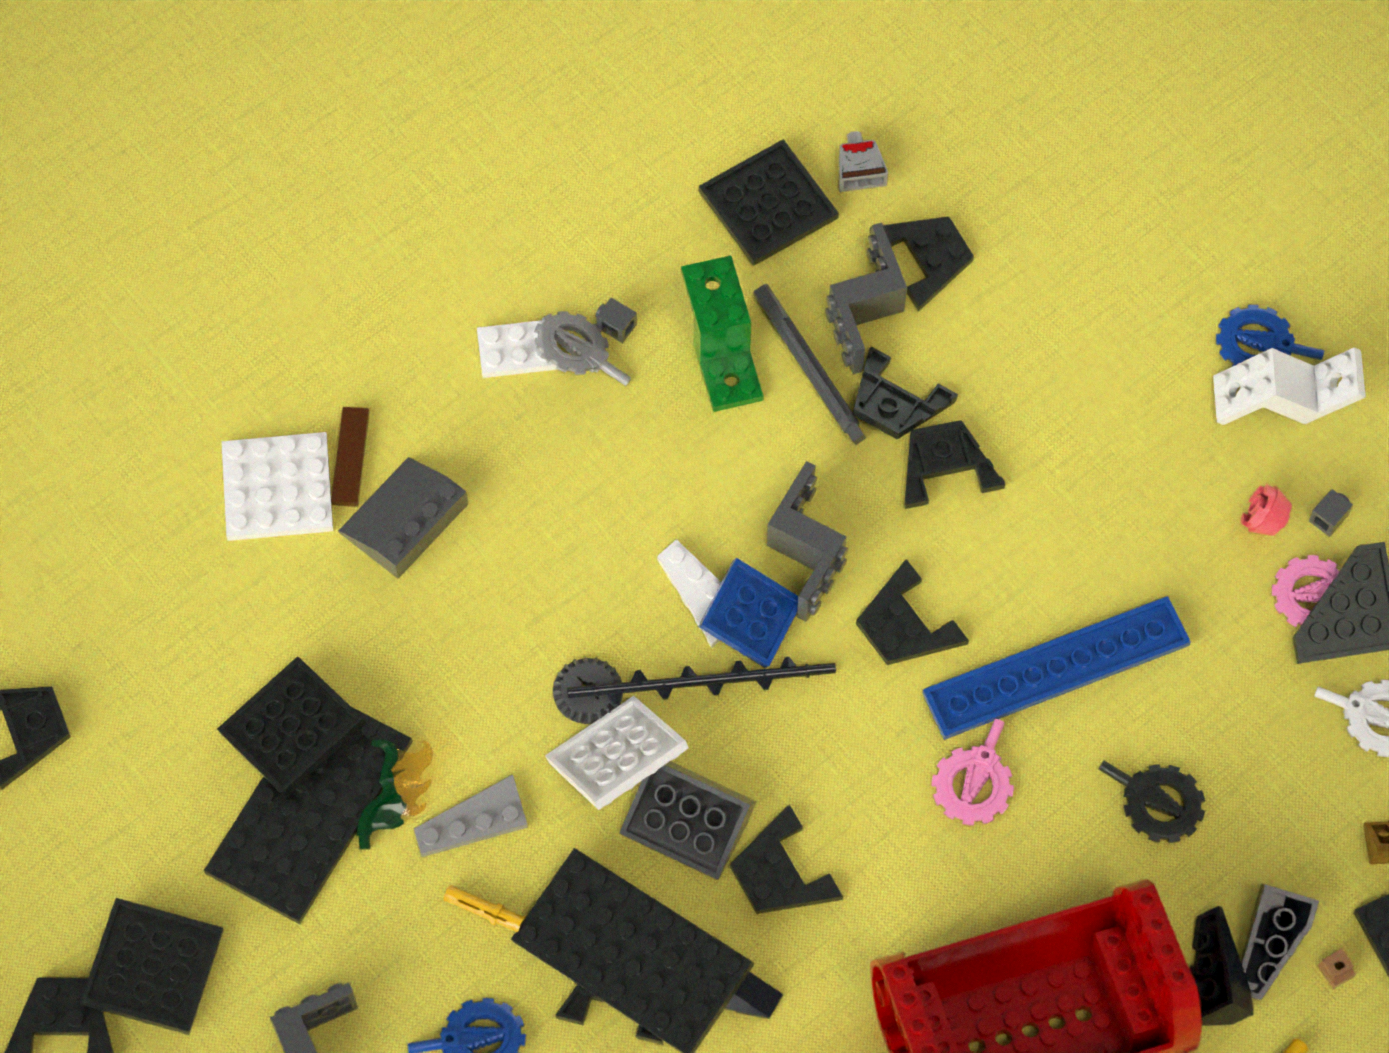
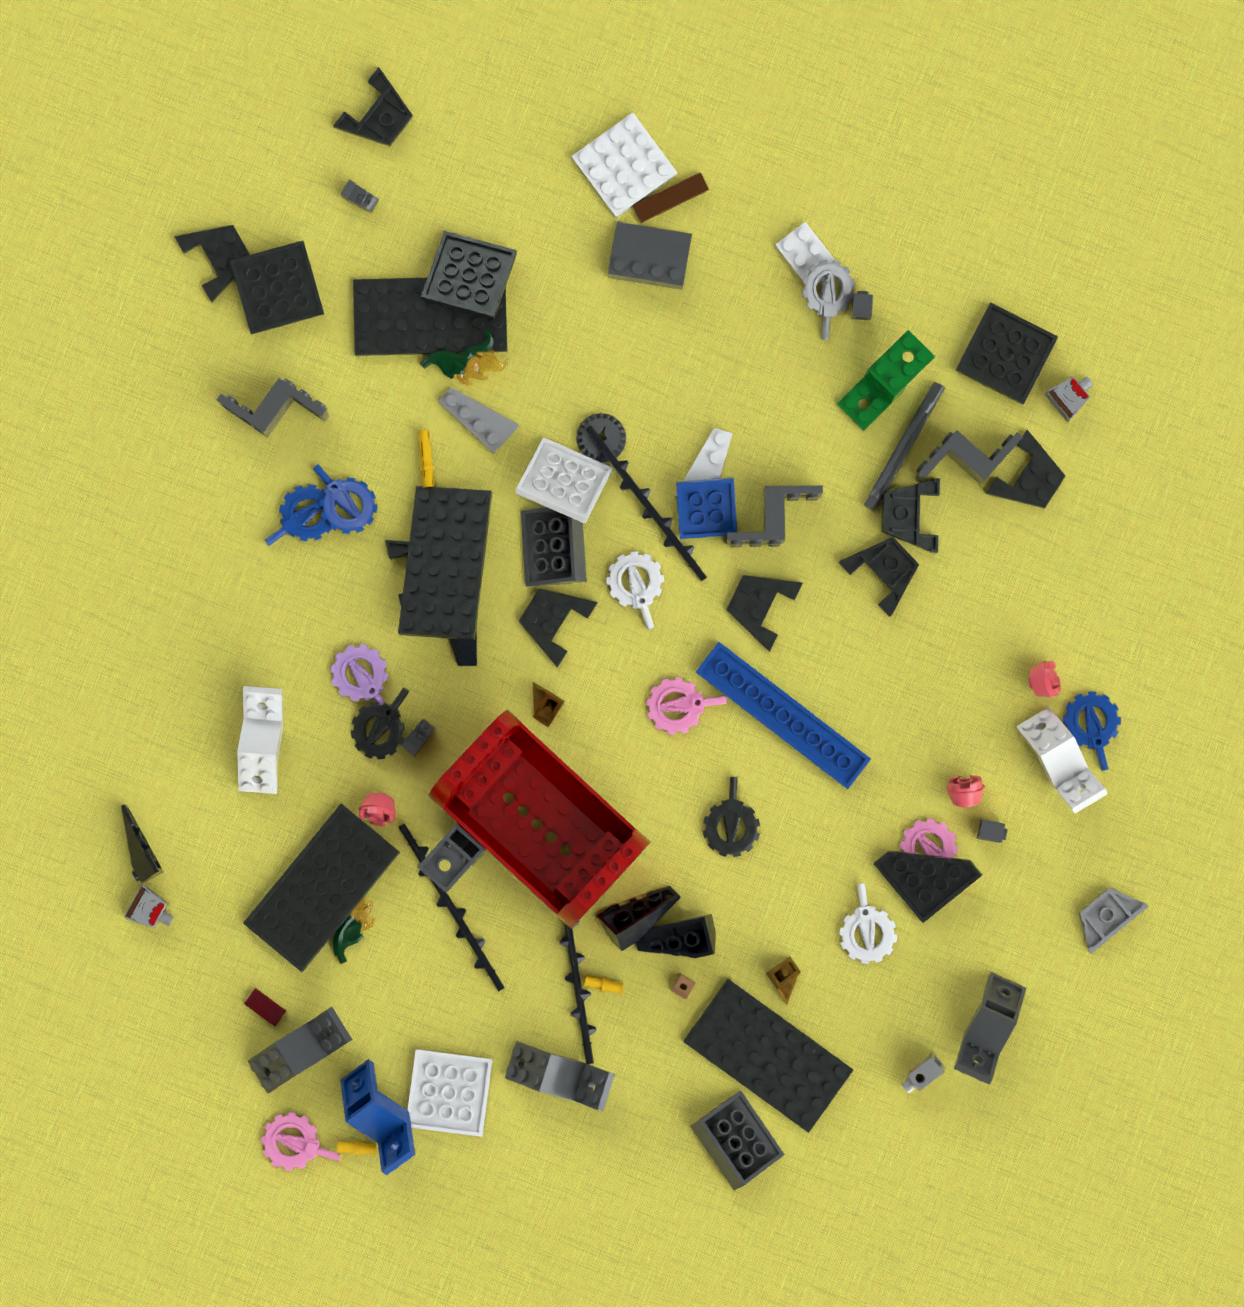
camera: 60 degrees right, 20 degrees up
none -> dark grey leg [340,180,379,213]
none -> pearl gold slope [533,682,565,727]
none -> white bar [607,551,664,630]
none -> coral cone [1029,661,1061,698]

